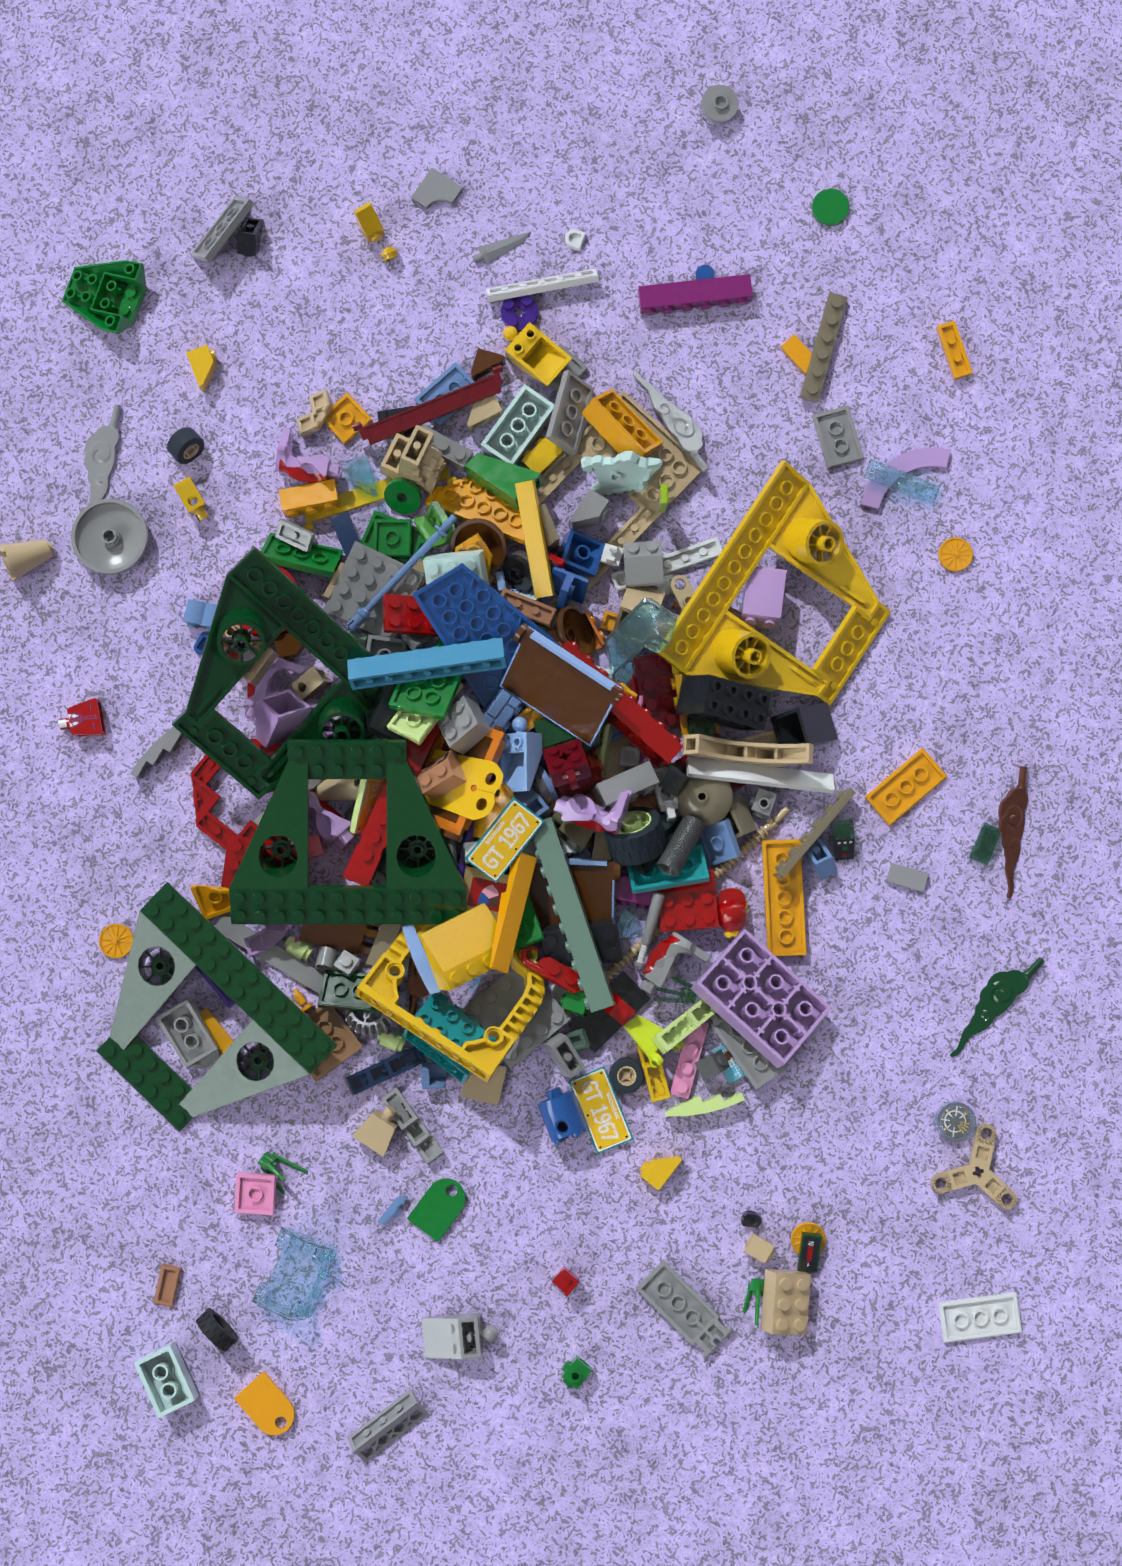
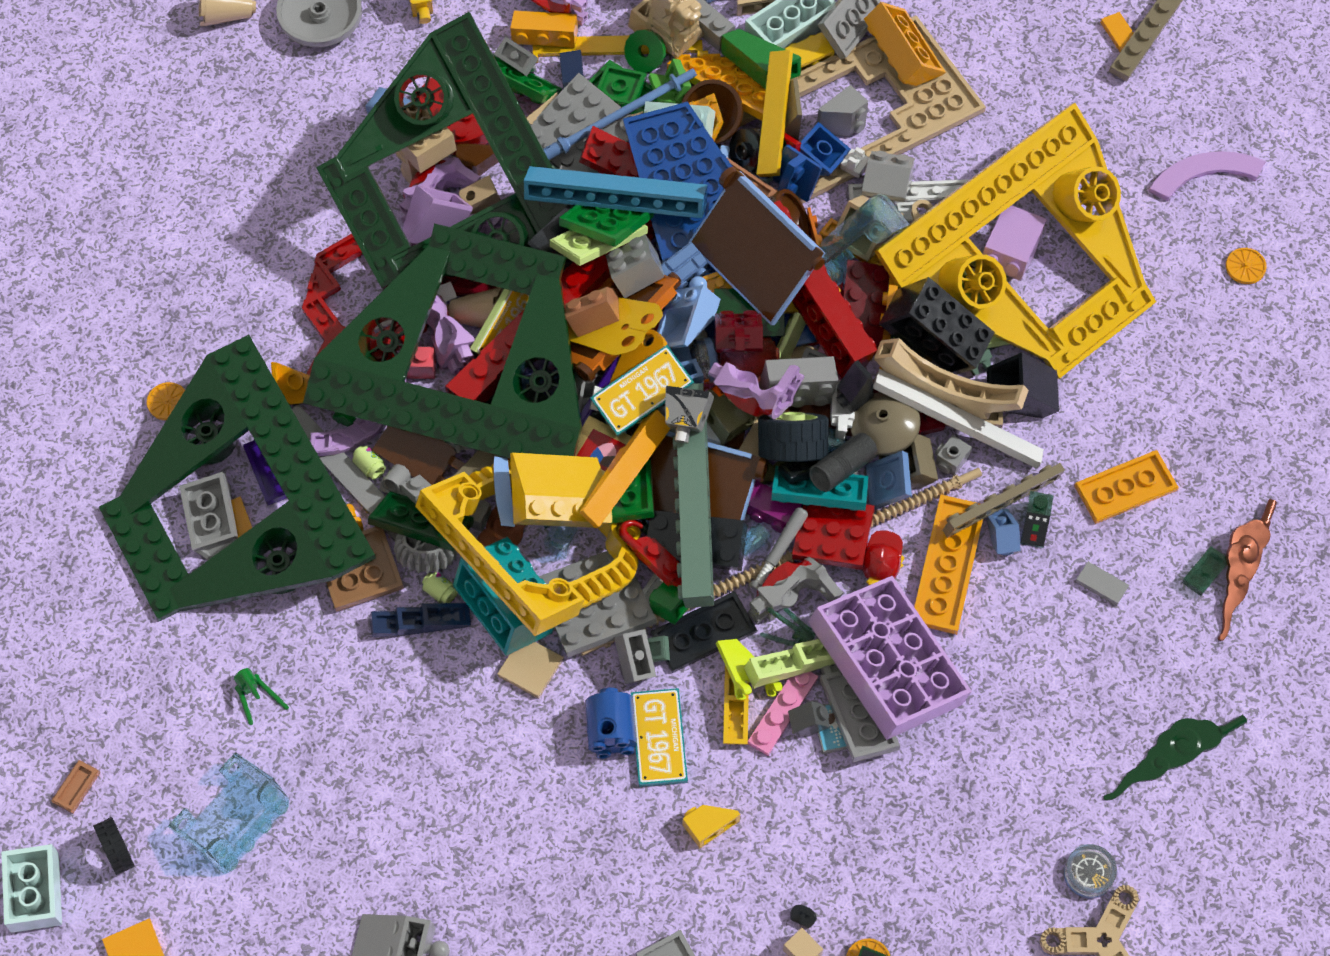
camera: 15 degrees right, 20 degrees down
red torso [58,698,106,737] -> none
light grey slope [130,727,184,779] -> none
bright pink plate [234,1172,277,1215] -> none
clear light blue slope [343,455,378,497] -> none
tan torso [352,1106,398,1157] -> none
medium blue piece [378,1195,408,1225] -> none
light grey slope [381,1087,445,1165] -> none
green tile [407,1178,466,1242] -> none
medium blue panel [421,1062,446,1089] -> none
red panel [552,1266,579,1297] -> none
light aqua shield [581,451,662,496] -> none
red slope [604,990,636,1026] -> none
black wheel [609,1058,644,1094] -> none
light grey piece [633,369,709,473] -> none
lime tile [659,484,668,512] -> none
yellowish green slope [664,1092,745,1116] -> none
light grey tile [812,405,864,470] -> none
clear light blue tile [864,459,940,505] -> none
light orange plate [936,320,973,380] -> none
none -> light grey torso [665,386,714,443]

